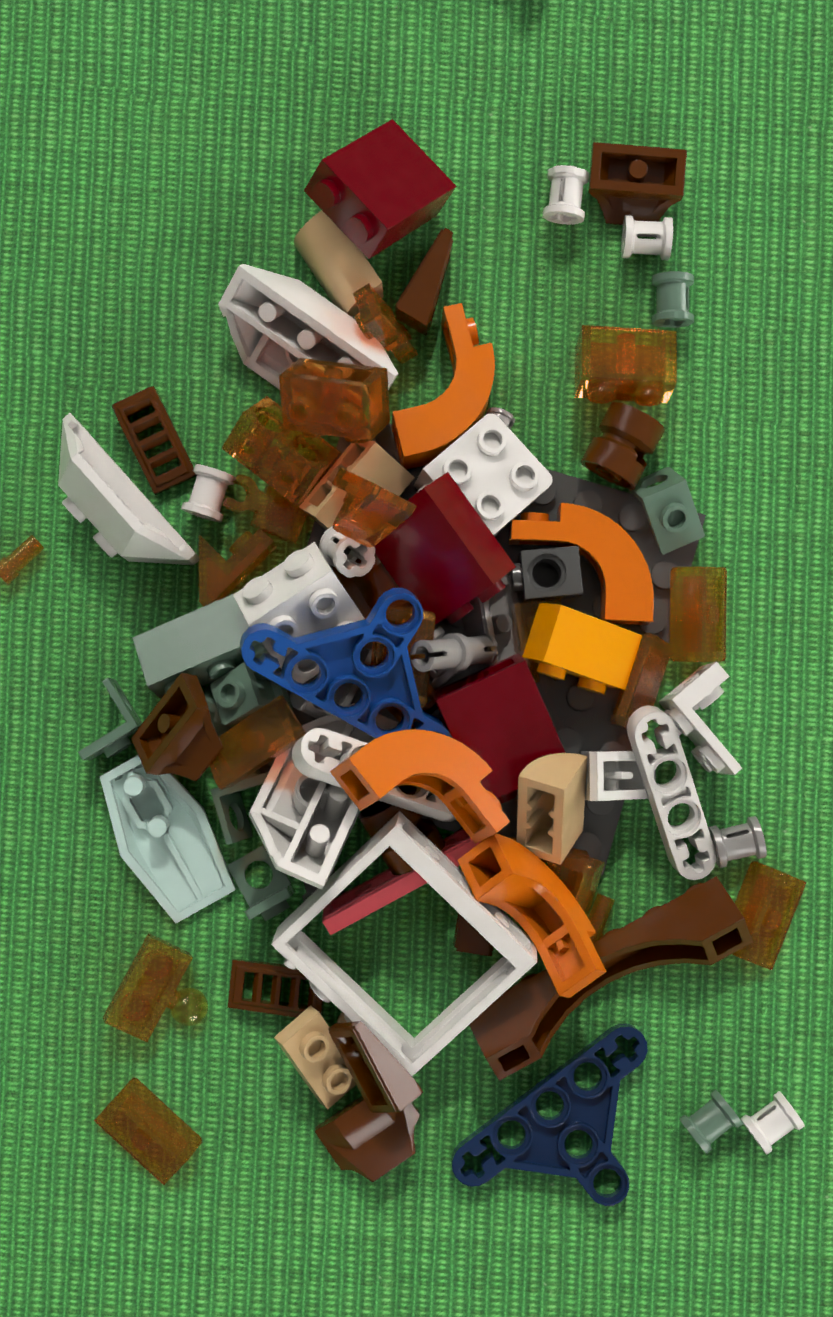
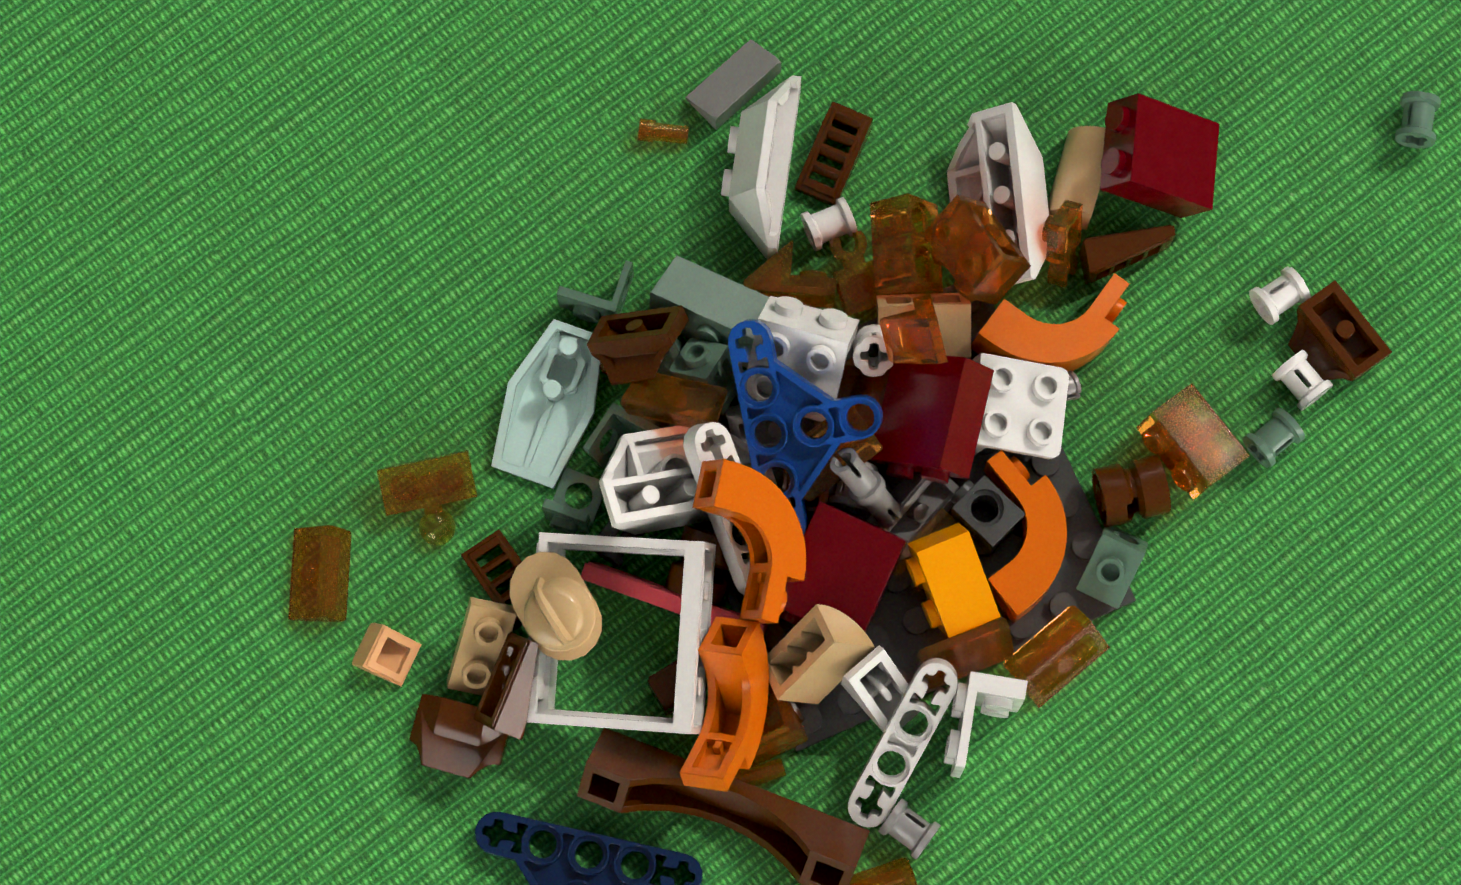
camera: 50 degrees right, 10 degrees down
none -> light nougat slope [352,623,422,687]
none -> tan piece [509,552,602,660]
none -> light grey slope [685,39,781,130]

